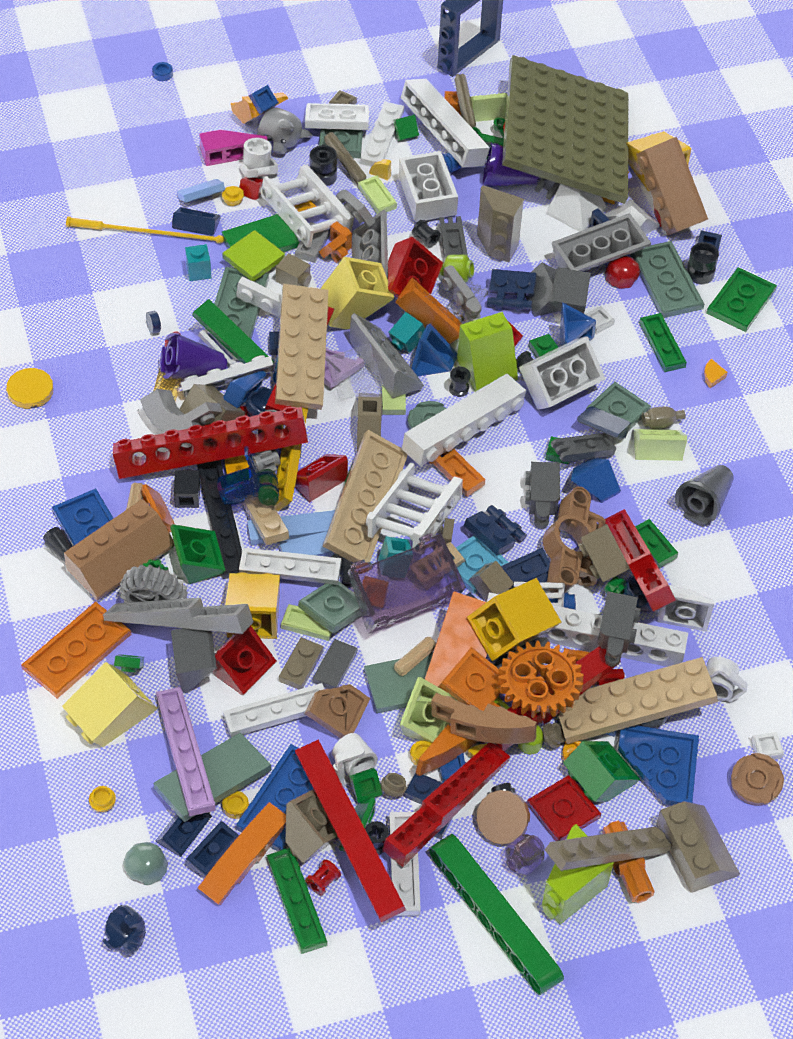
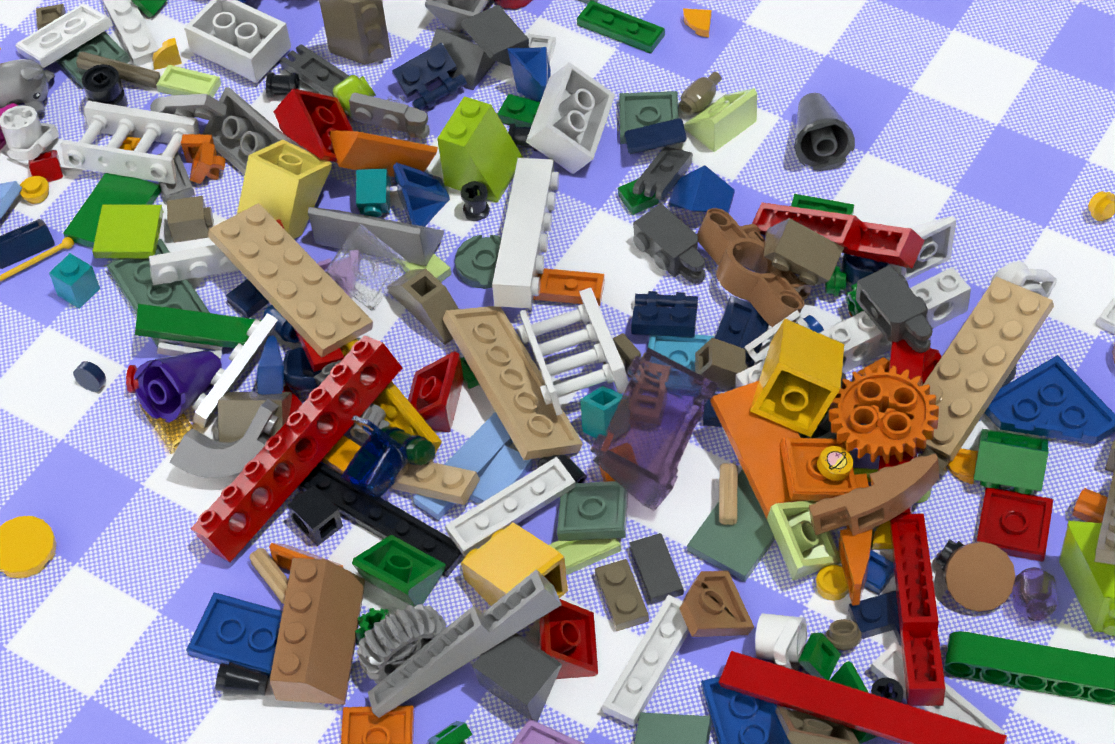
camera: 35 degrees left, 0 degrees up
none -> yellow tile [817,446,853,481]

